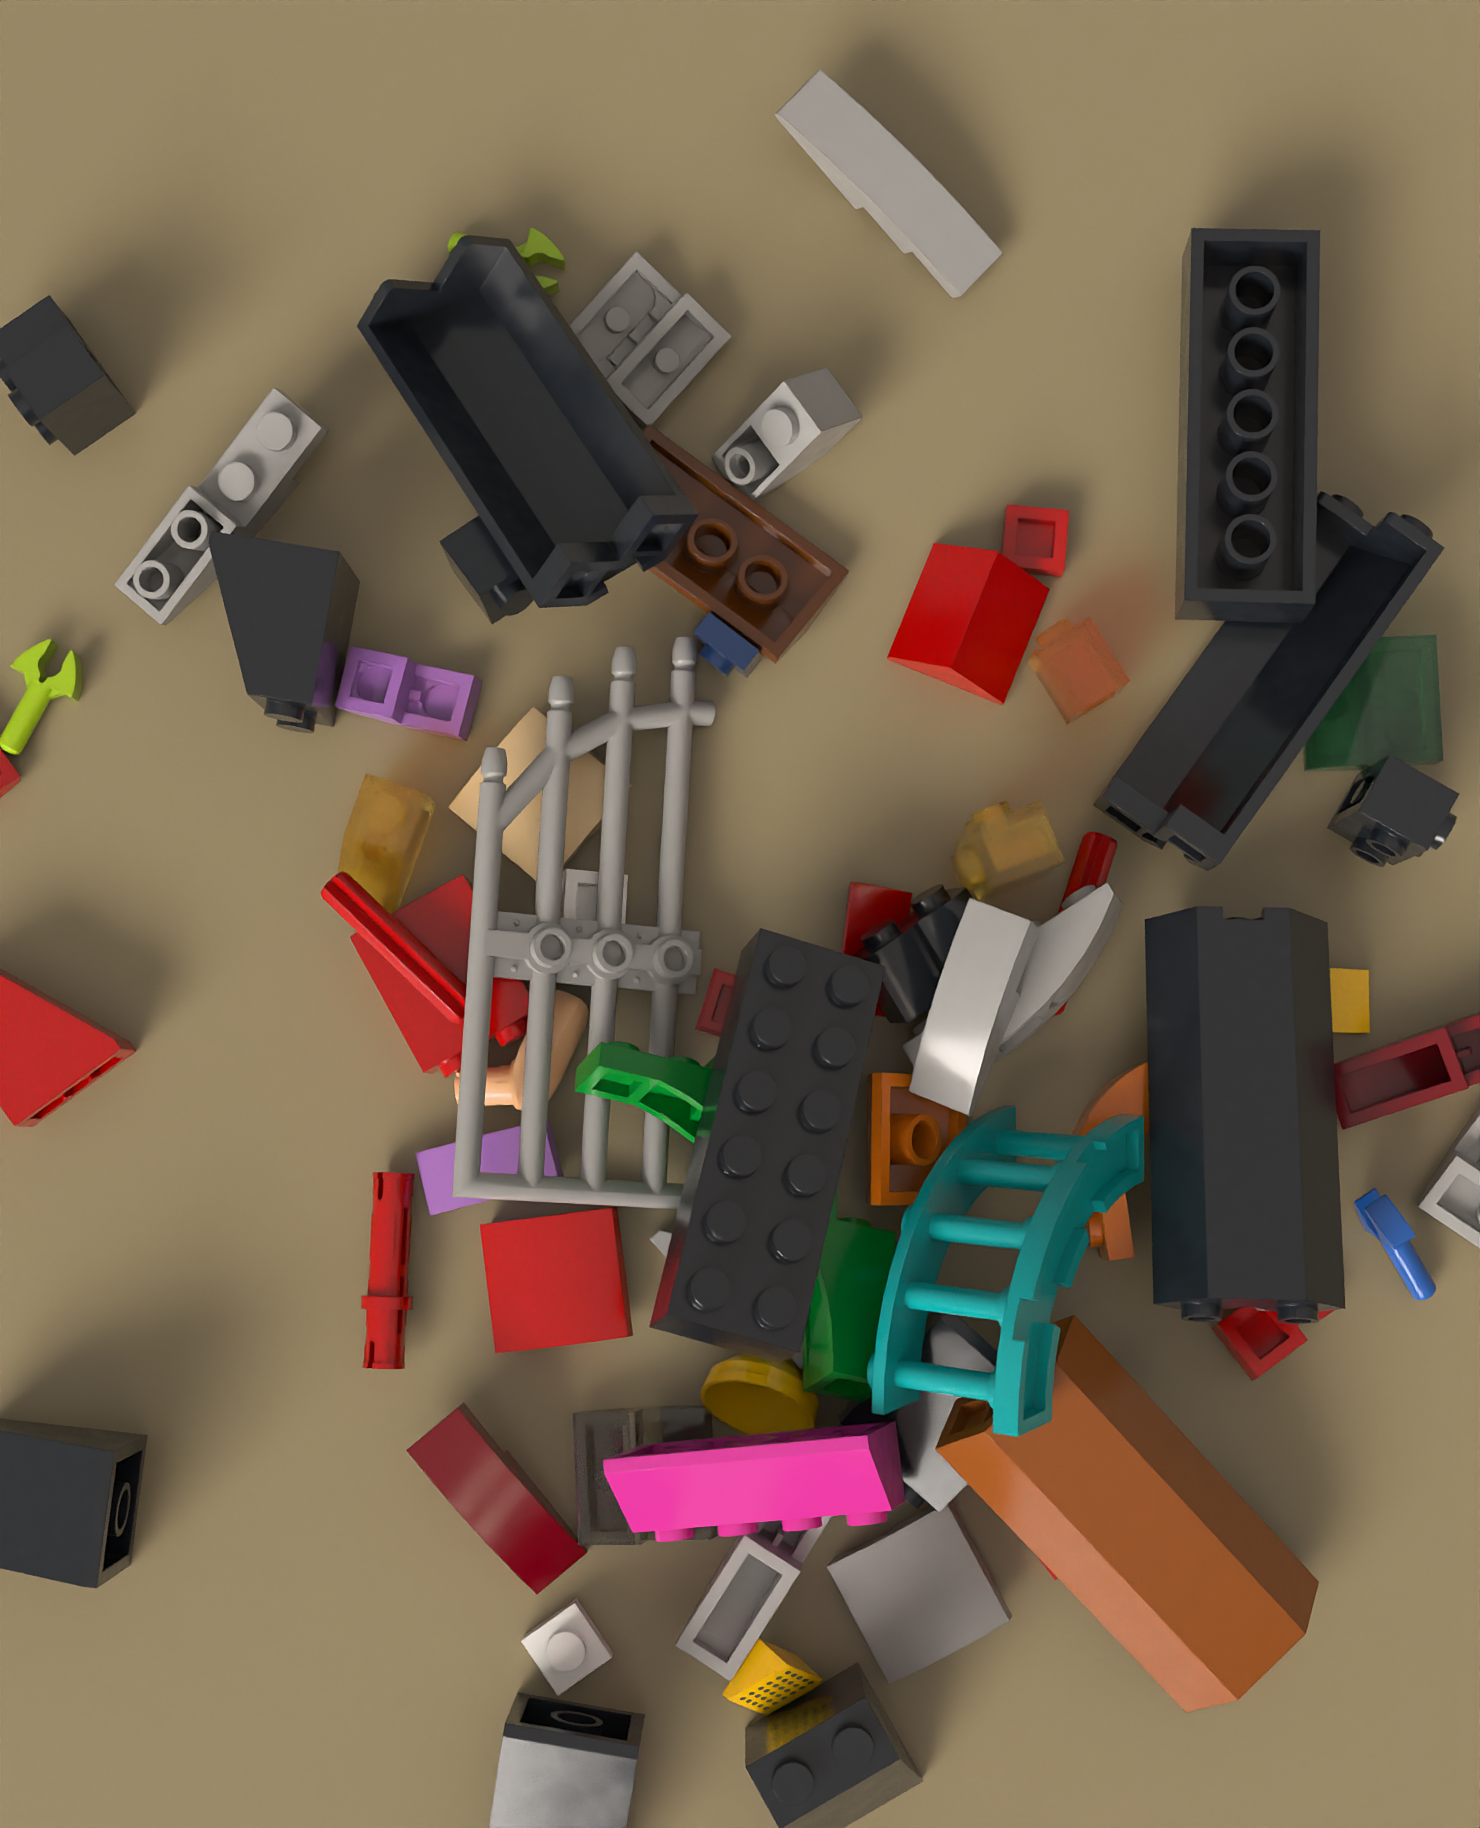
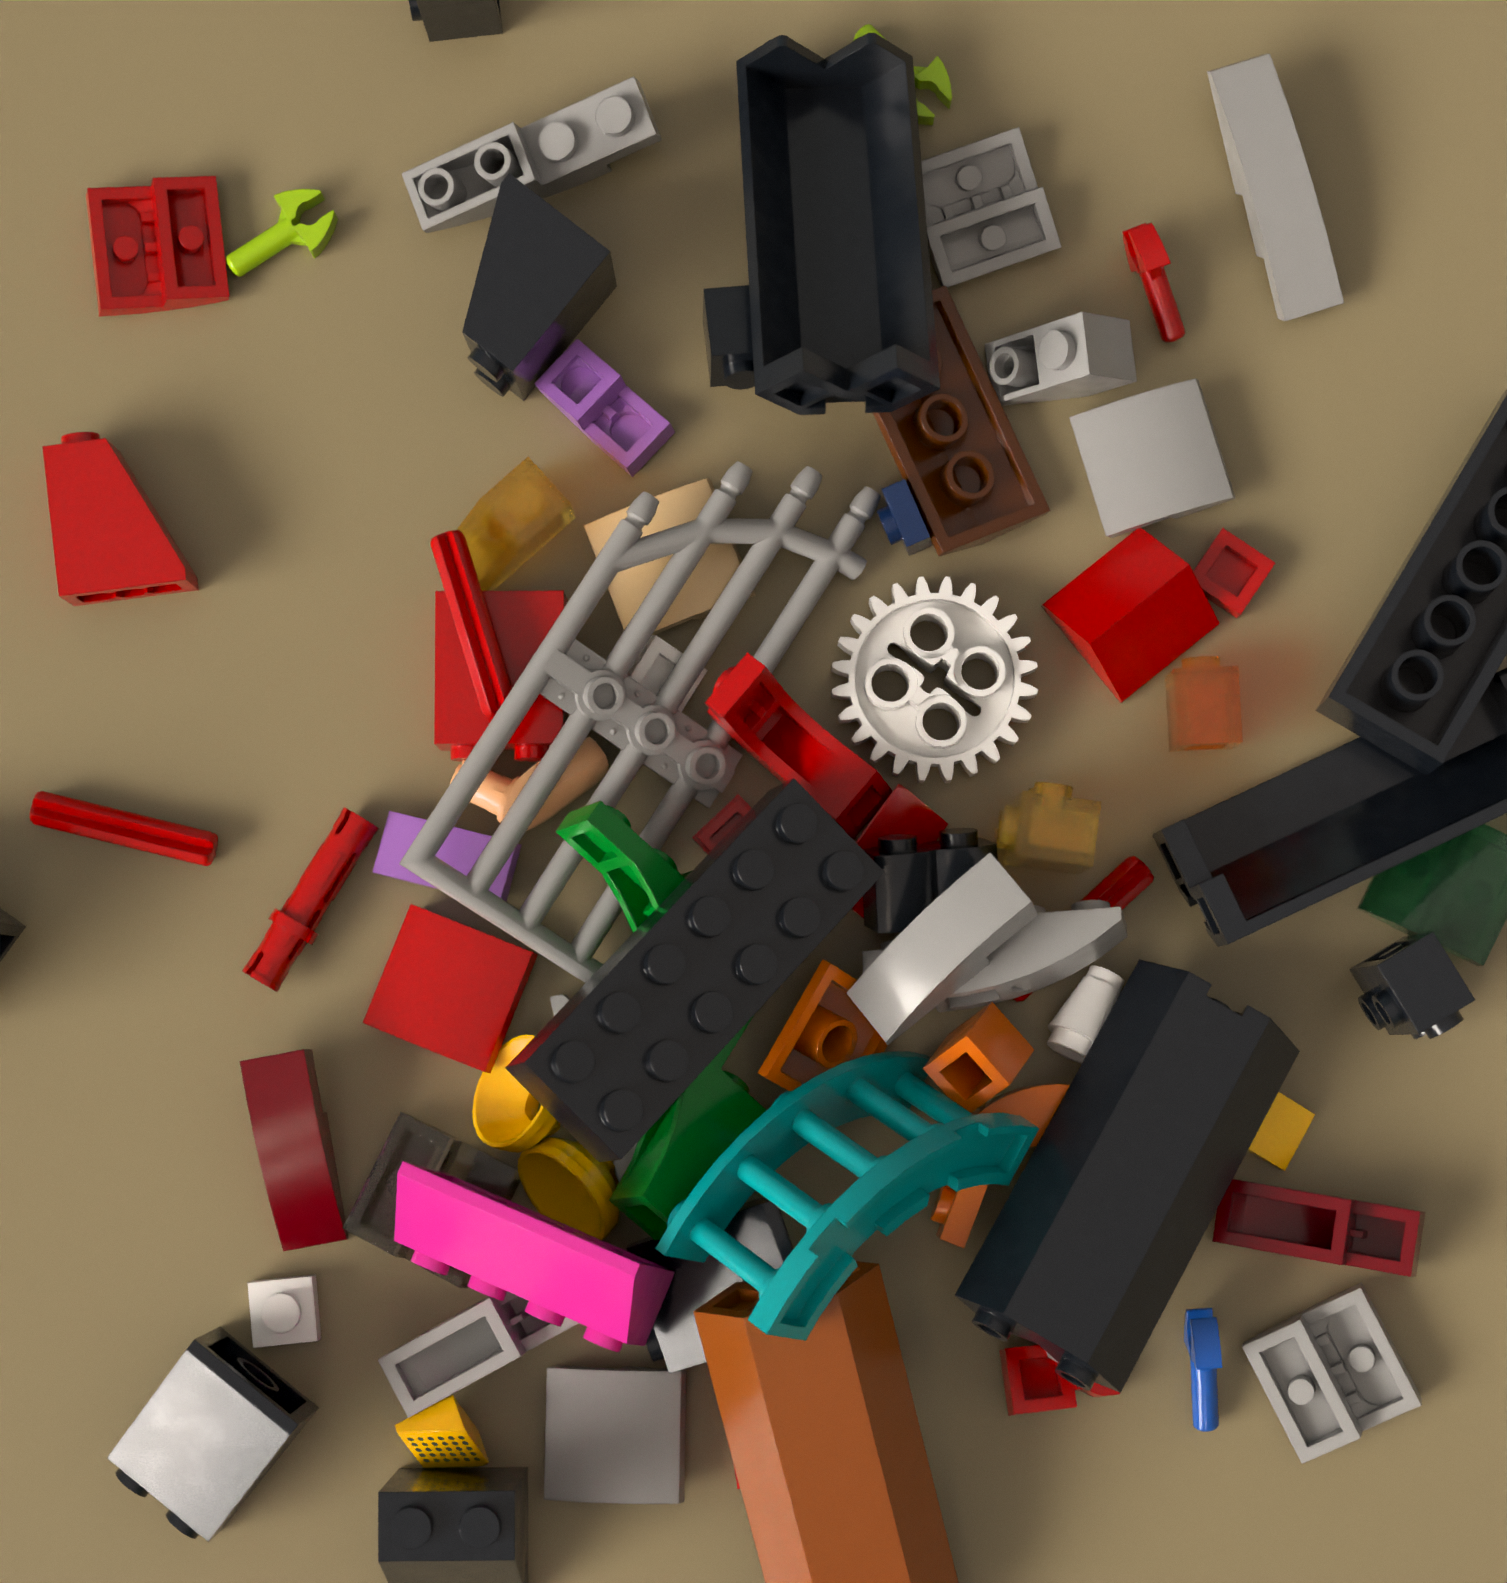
camera: 30 degrees right, 0 degrees up
none -> red axle [29,791,218,866]
none -> yellow piece [472,1035,560,1153]
none -> red arch [705,652,893,839]
none -> white gear [831,576,1038,783]
none -> orange brick [922,1002,1035,1113]
none -> white cone [1047,965,1125,1064]
none -> light grey slope [1069,378,1236,538]
none -> red bar [1122,222,1186,343]

